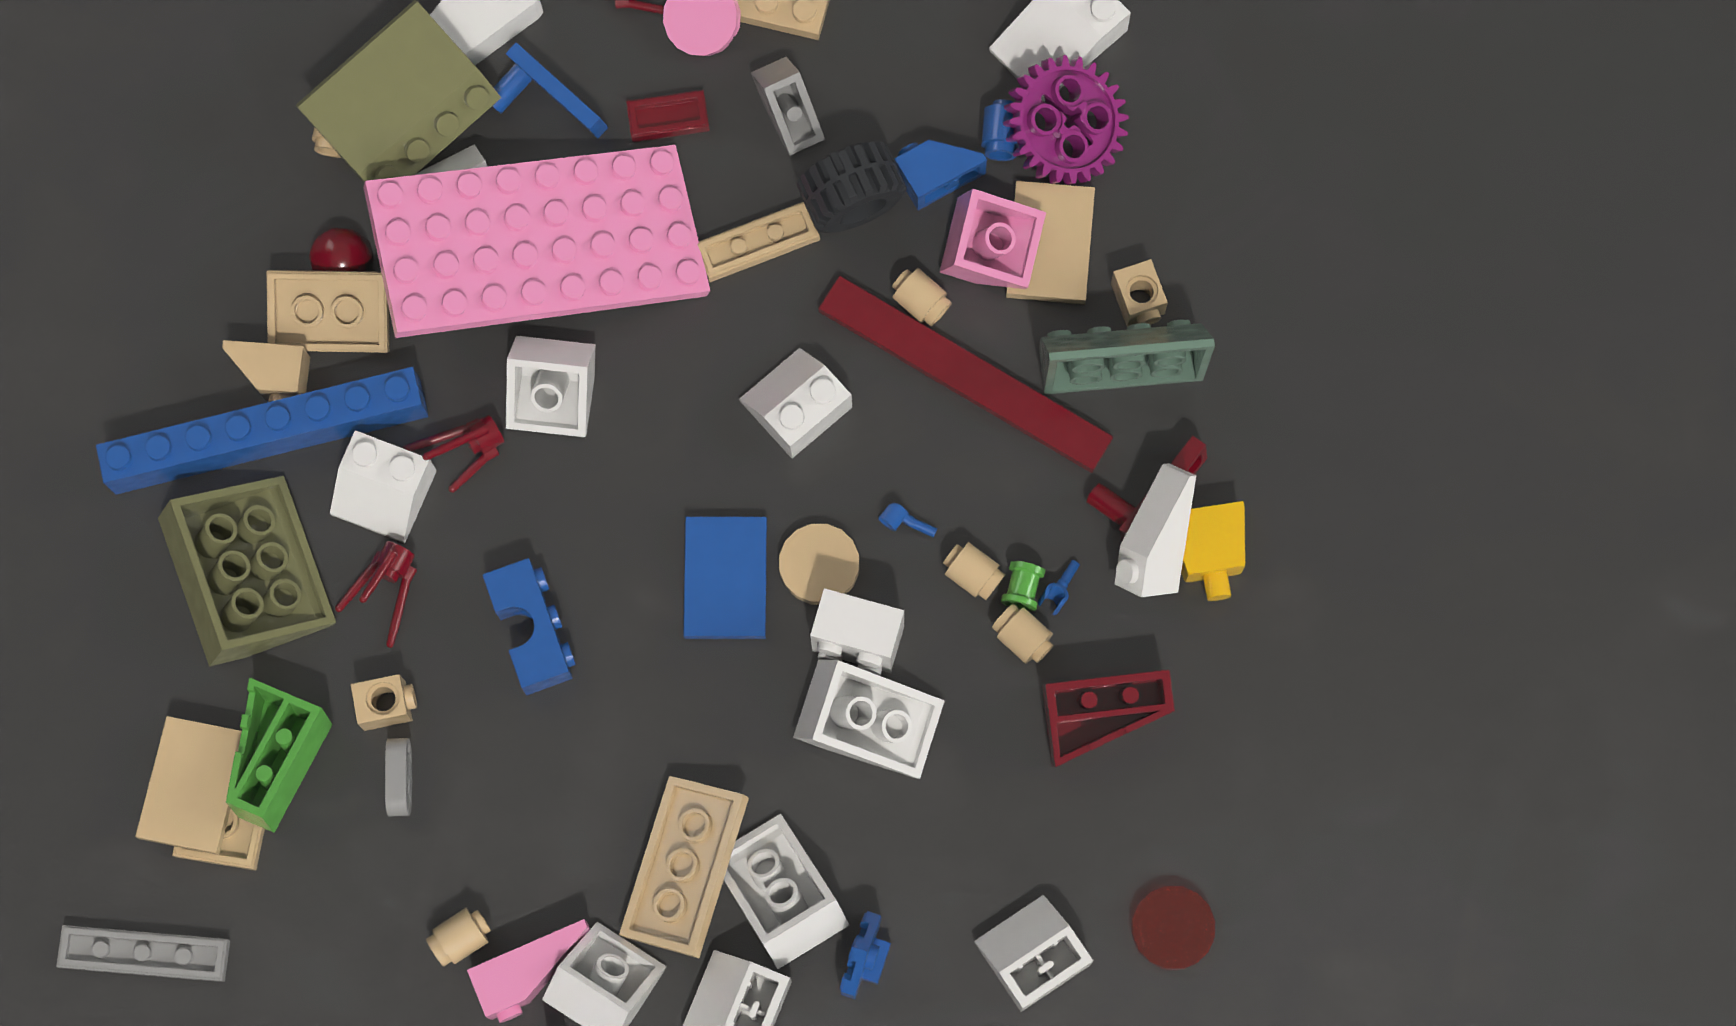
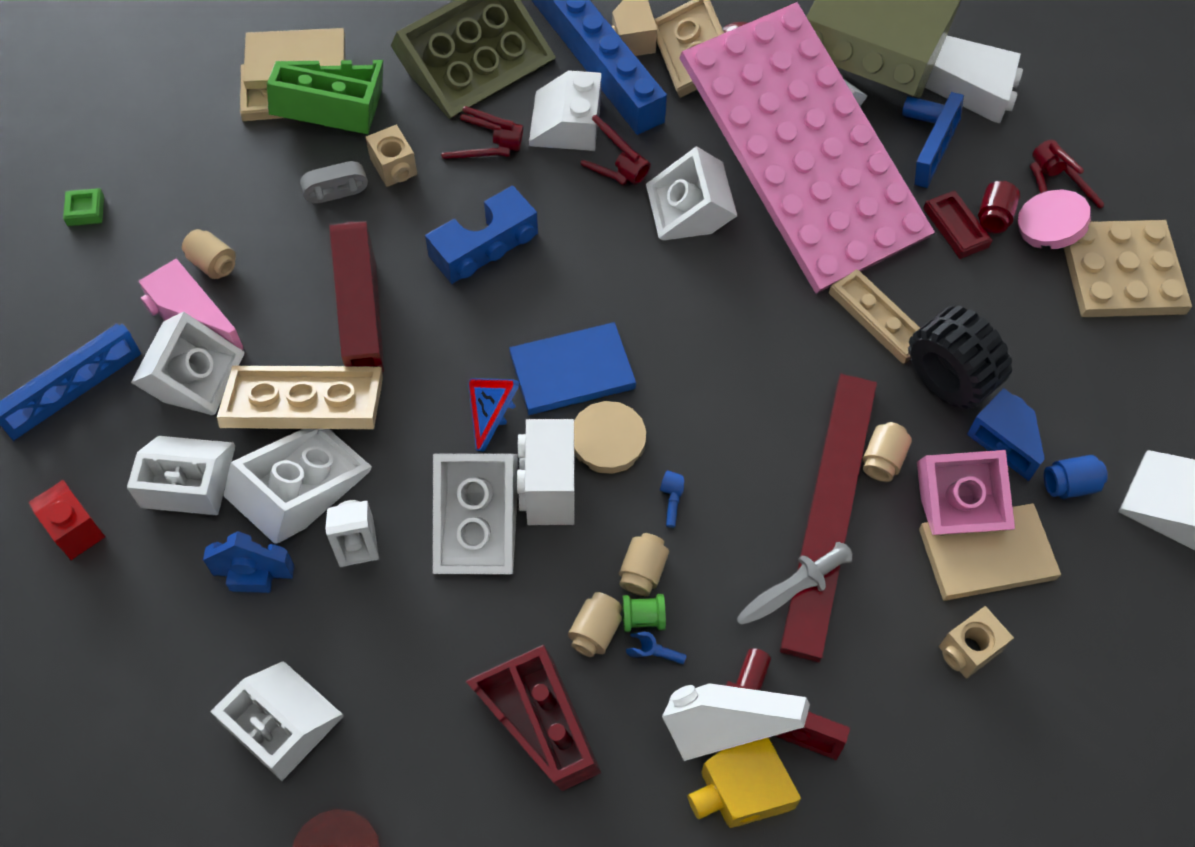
camera: 70 degrees right, 15 degrees down
light grey tile [56,925,230,982] -> none
white slope [739,348,852,458] -> none
light grey slope [751,57,825,155] -> none
magenta gear [1003,55,1129,185] -> none
sand green slope [1039,320,1215,394] -> none
none -> white slope [326,500,379,567]
none -> dark red slope [329,221,384,372]
none -> piece [468,378,519,452]
none -> light grey sword [737,542,853,624]
none -> dark red brick [978,181,1020,233]

